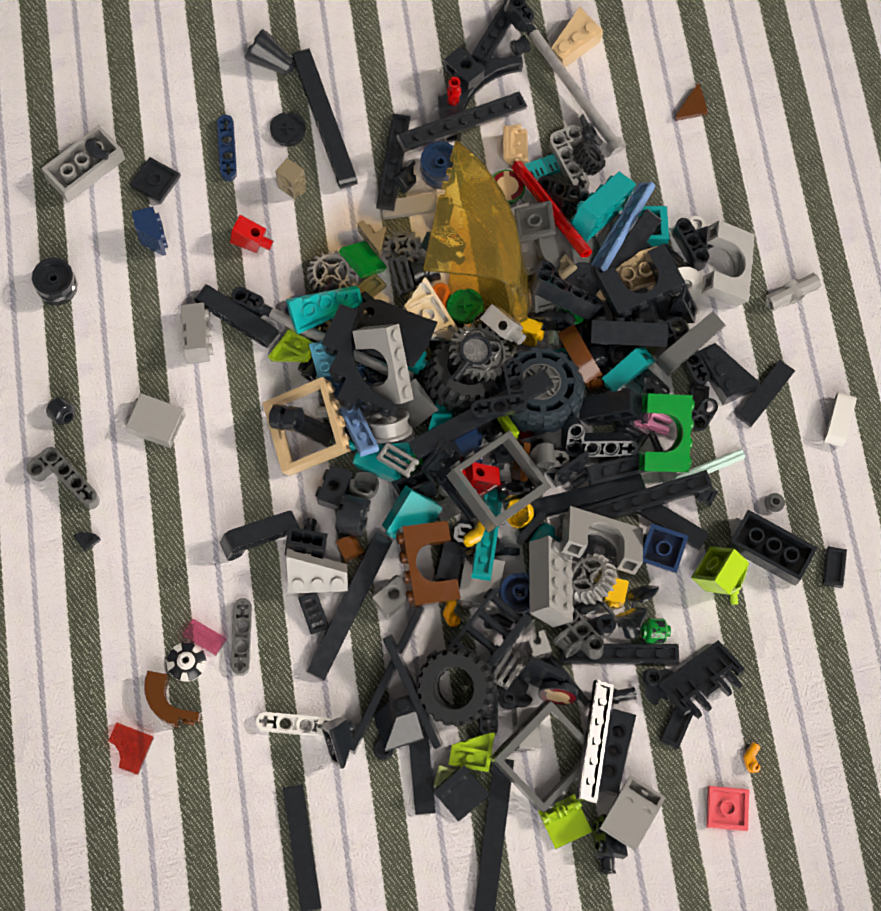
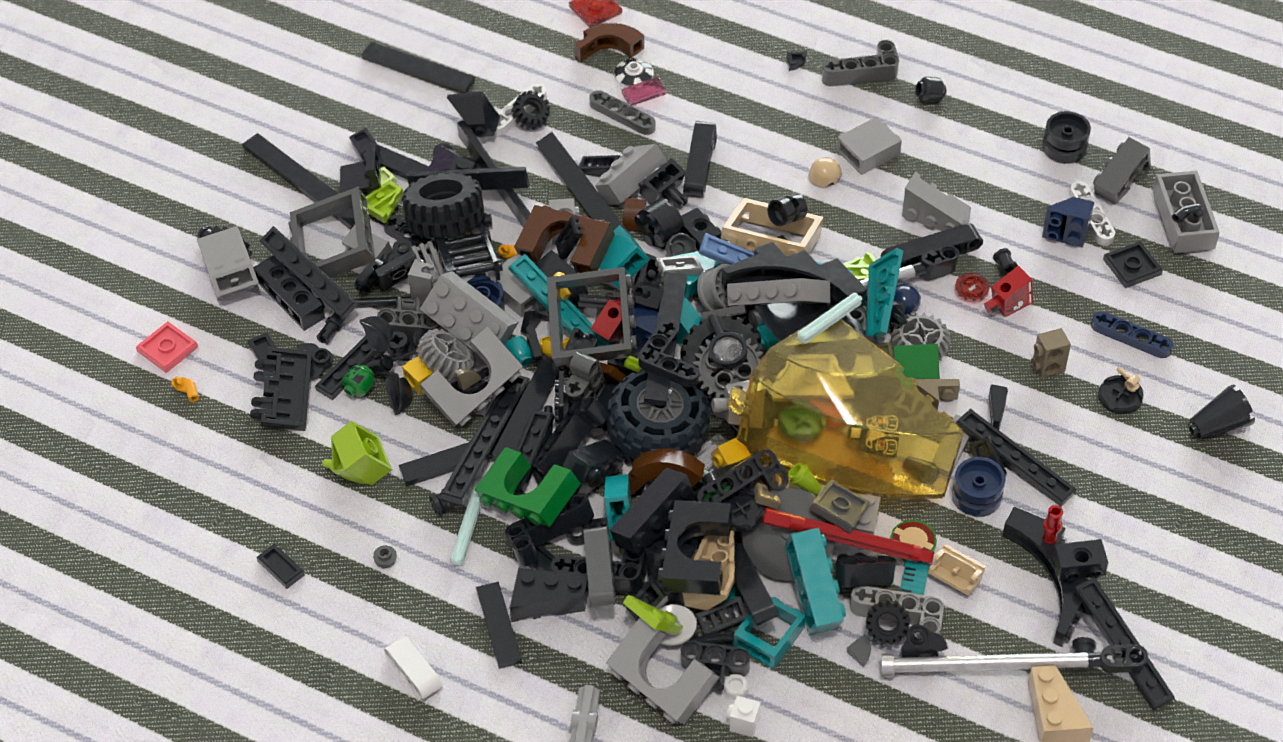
camera: 130 degrees right, 20 degrees down
black beam [292,48,358,189] -> none
black tile [396,91,528,152] -> none
lime hinge [538,794,592,849] -> none
medium blue tile [591,182,655,273] -> none
dark blue brick [643,523,689,573] -> none
black brick [726,510,818,586] -> none
none -> black tile [349,128,381,160]
none -> dark tan tile [454,368,481,391]
none -> black tyre [511,90,551,130]
none -> black tile [555,216,583,259]
none -> lime wing [623,595,683,634]
none -> white brick [727,696,761,737]
none -> lime cone [788,463,821,495]
none -> light aqua axle [797,293,862,344]
none -> tan hair [808,157,842,188]
none -> dark grey tile [847,634,871,667]
none -> clear red gear [955,273,990,302]
none -> black slope [988,384,1008,430]
none -> black bush [993,248,1018,276]
none -> white beam [1069,181,1115,246]
none -> dark grey wedge [1093,137,1151,205]
none -> tan hand [1116,367,1140,392]

